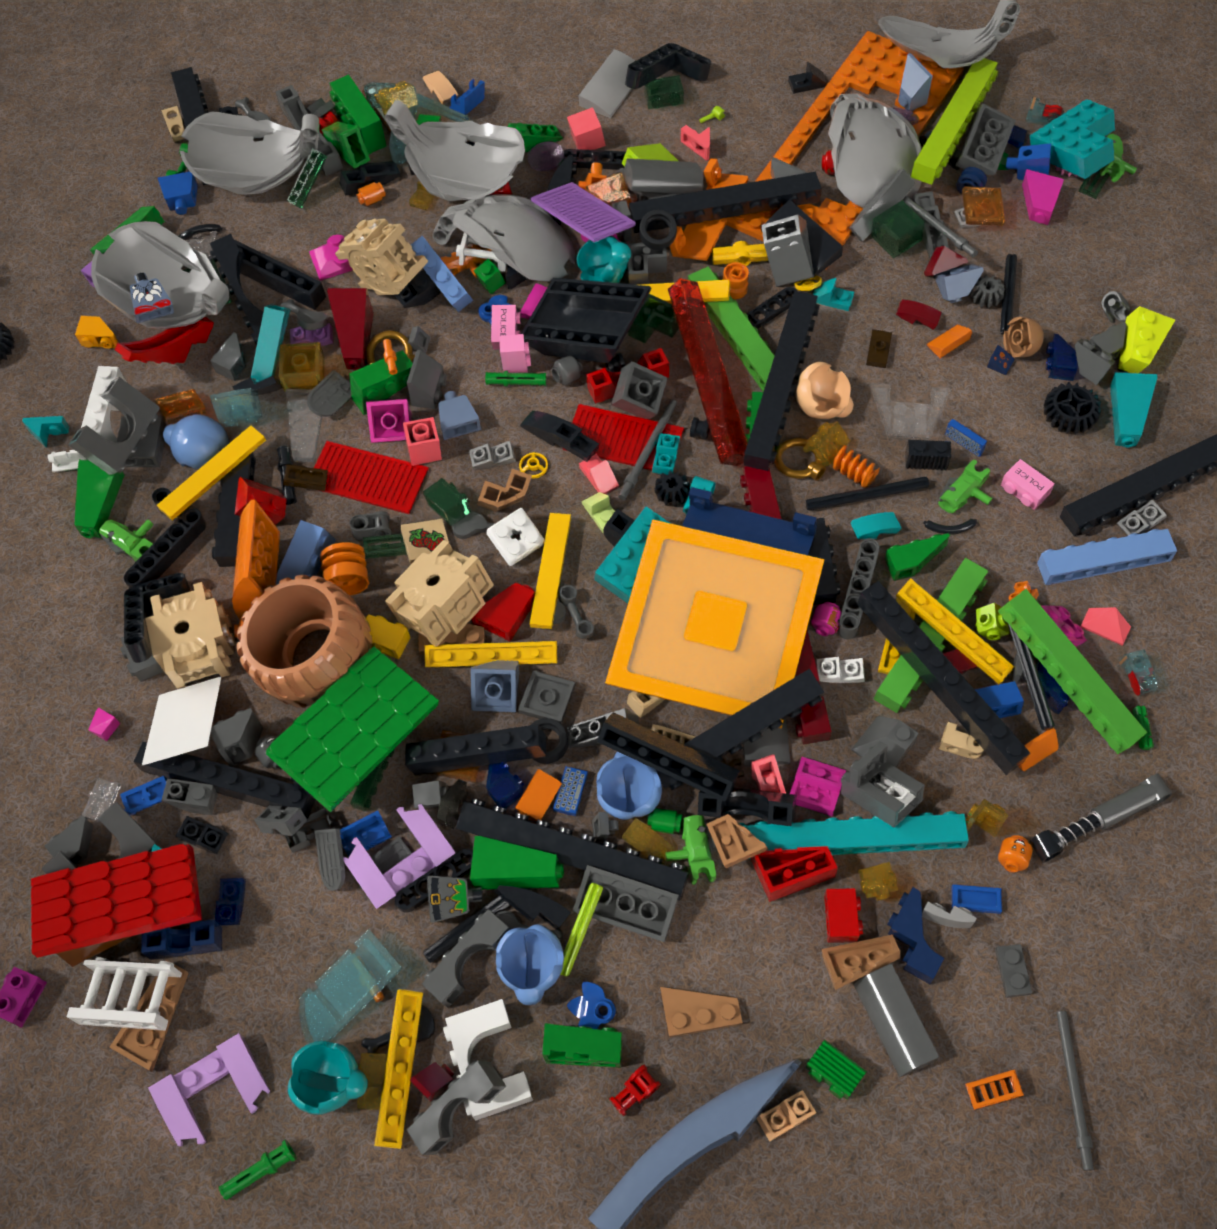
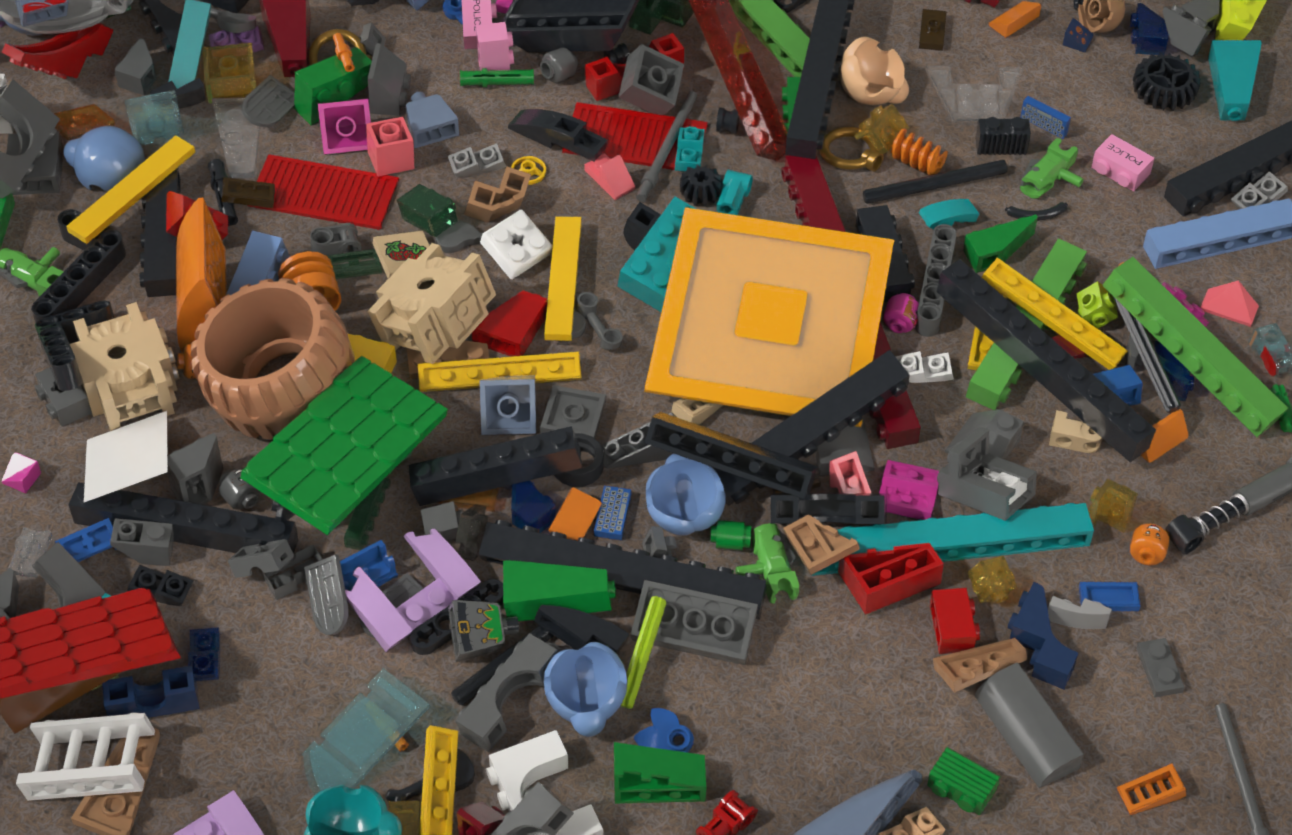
camera: 10 degrees left, 10 degrees down
yellowish green slope [582,492,615,534] -> none
clear yellow slope [622,818,674,863] -> none
medium nougat wing [660,987,743,1038] -> none
dark blue bracket [682,487,817,556] -> none

